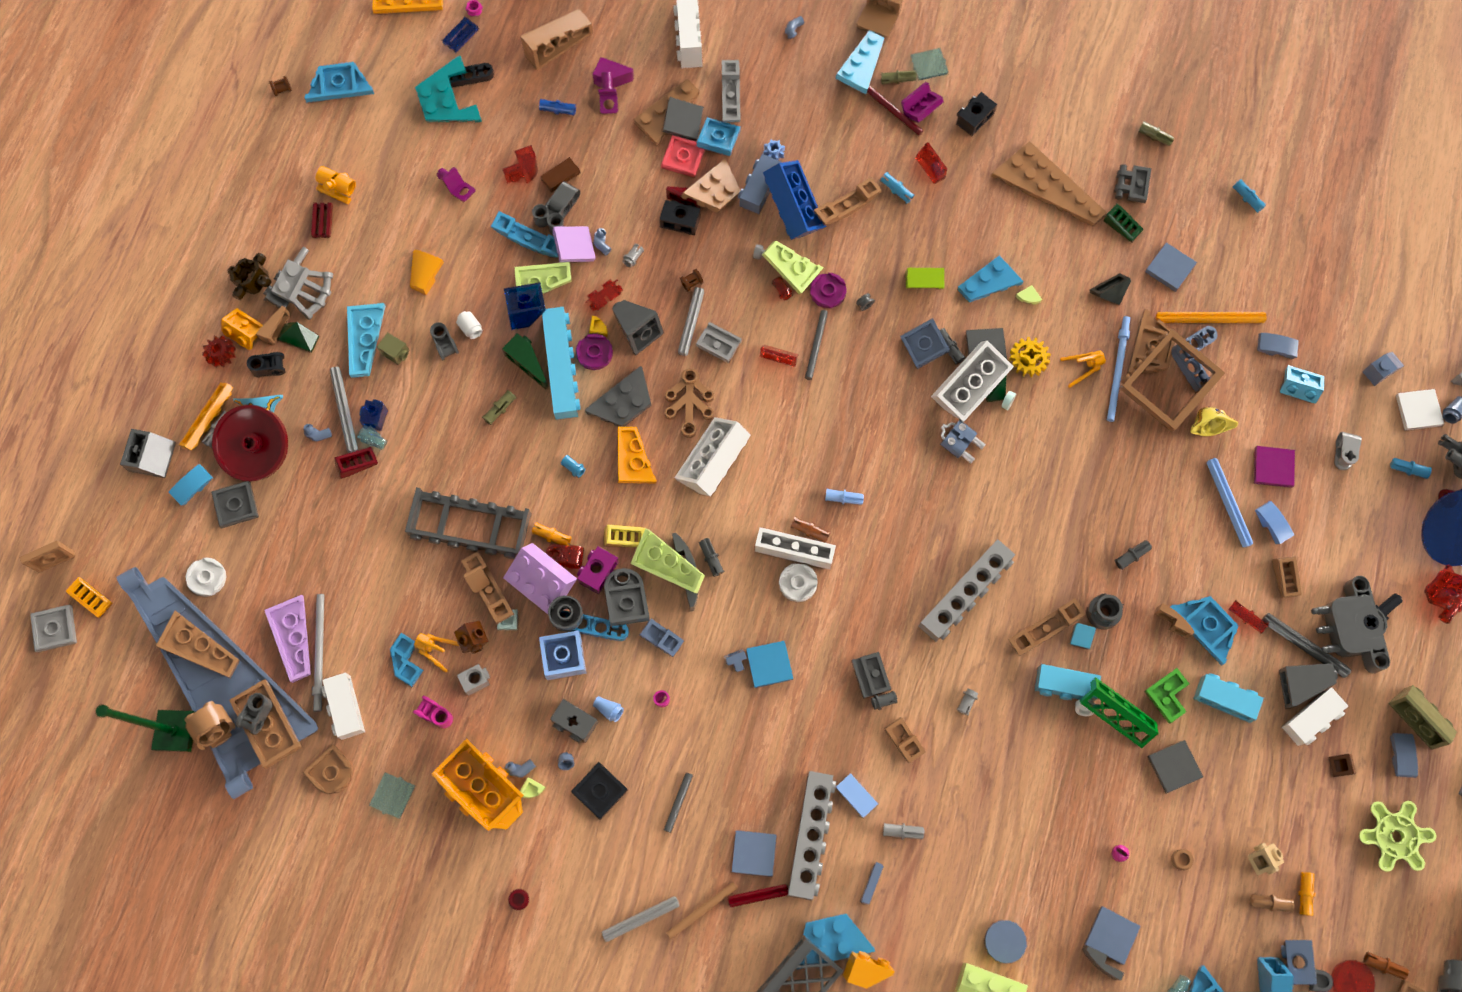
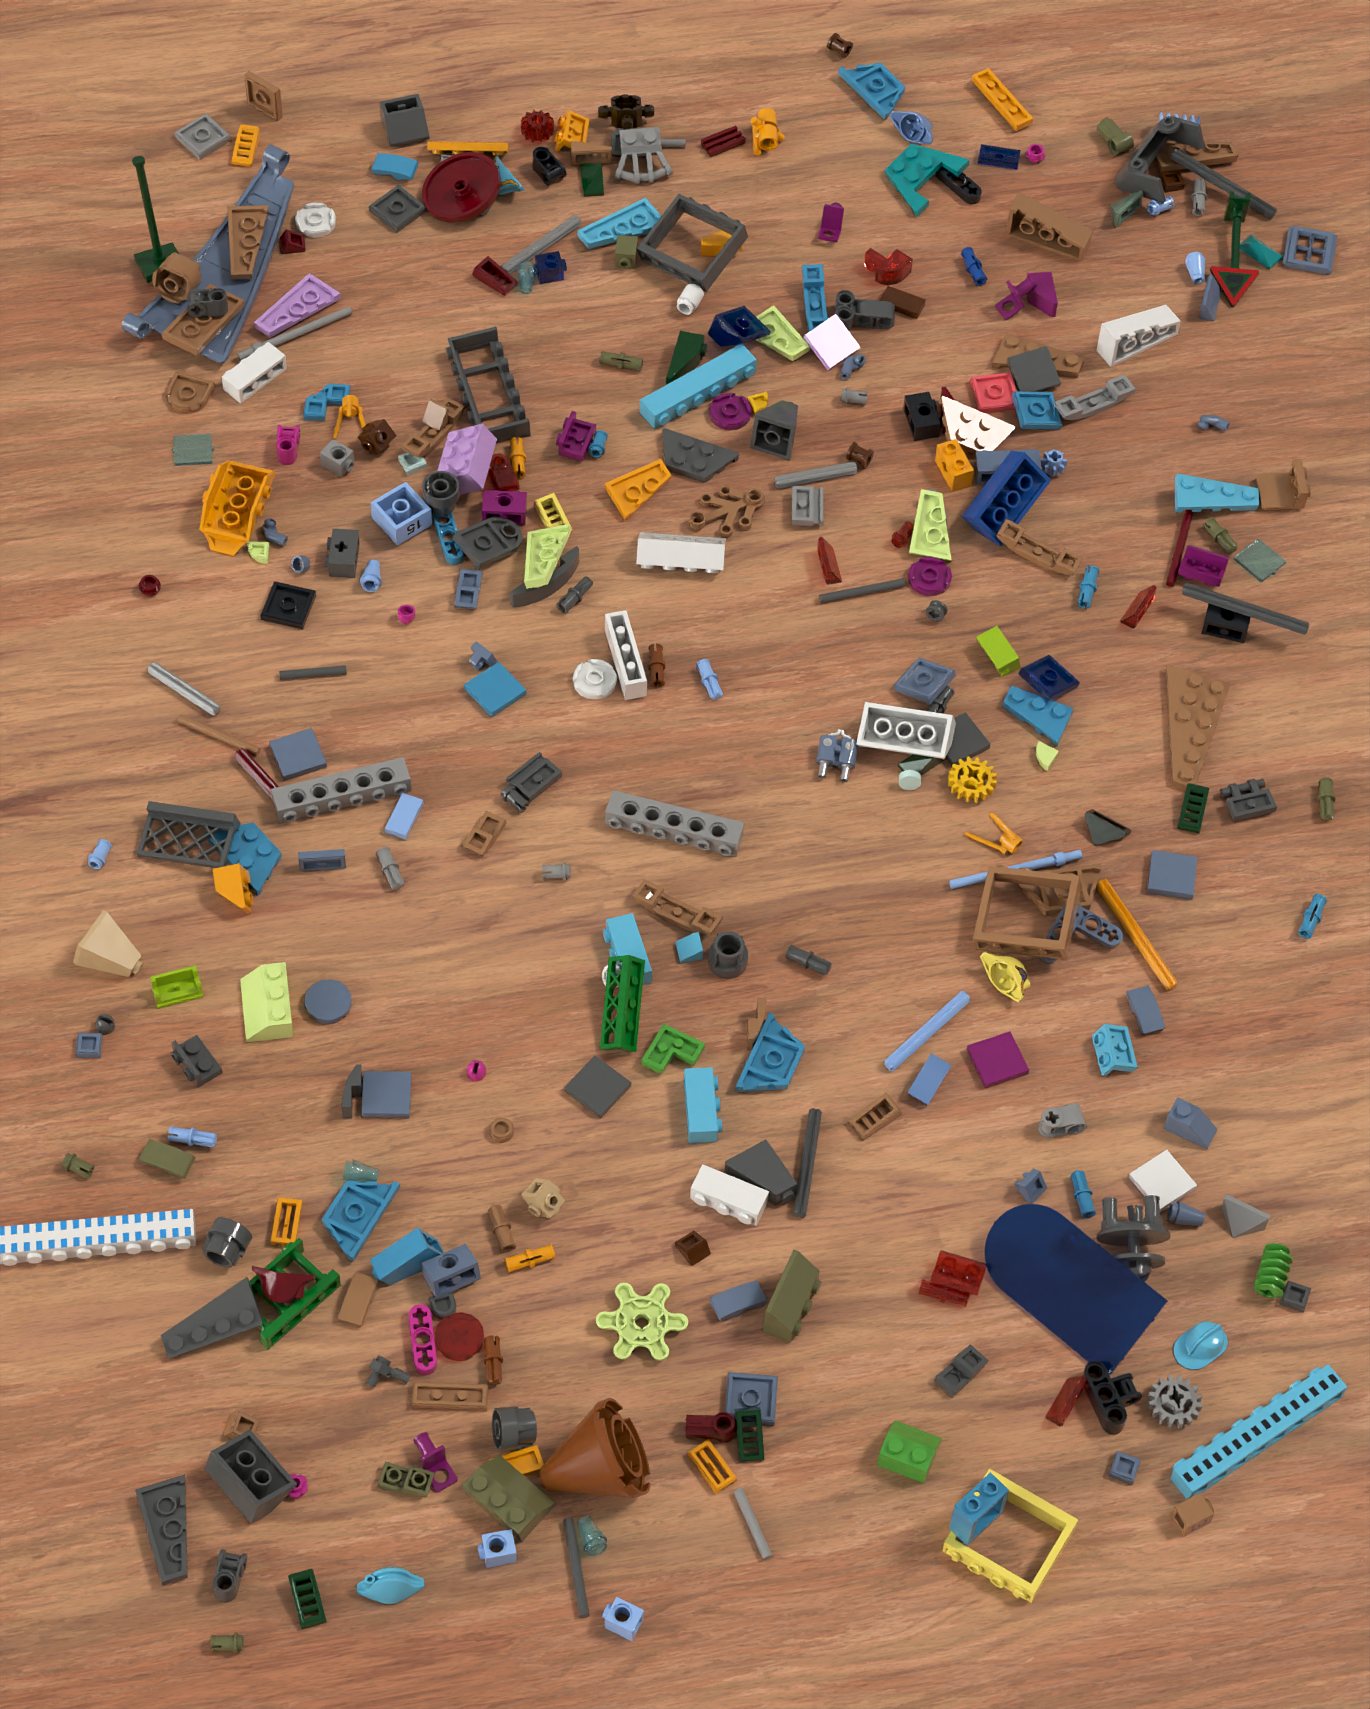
camera: 60 degrees right, 15 degrees down
sand blue arm [303,424,332,442] -> none
dark grey piece [430,322,459,361] -> none
clear red hinge [585,279,623,312] -> none
clear red pin [1228,600,1269,634] -> none
piece [1311,576,1403,673] -> none
none -> dark red slope [279,229,306,254]
none -> magenta bracket [556,411,596,461]
none -> dark grey window [637,194,748,292]
none -> medium blue hat [890,111,933,145]
none -> light orange brick [935,439,974,492]
none -> sand blue tile [1014,1168,1047,1204]
none -> clear blue tile [1018,655,1080,702]
none -> dark grey axle [1182,583,1309,635]

